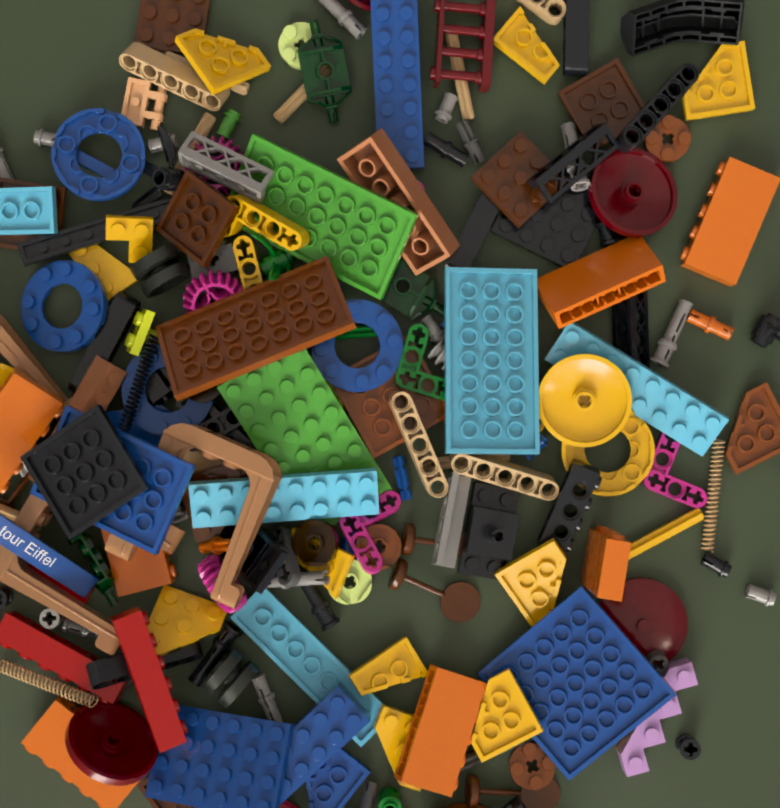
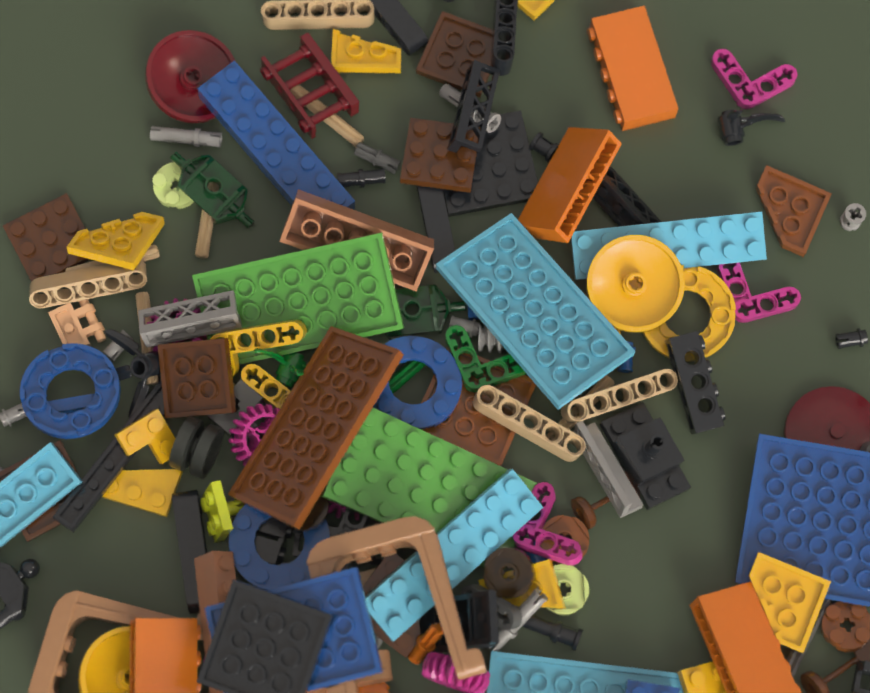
camera: 40 degrees left, 15 degrees down
blue plate [21,260,108,353] -> none
black piece [118,333,159,434] -> none
bright green pin [216,108,241,140] -> none
yellow wing [348,636,428,696] -> none
reddish brown piece [388,558,481,623] -> none
blue axle [392,455,412,501] -> none
light grey pin [435,92,458,124] -> none
yellow plate [495,538,566,627] -> none
orange brick [580,525,631,602] -> none
dark red dish [588,148,678,238] -> none
yellow axle [629,508,704,559] -> none
dark orange plate [644,115,692,163] -> none
light grey pin [649,299,693,369] -> none
orange pin [685,308,734,341] -> none
tan piece [701,439,726,553] -> none

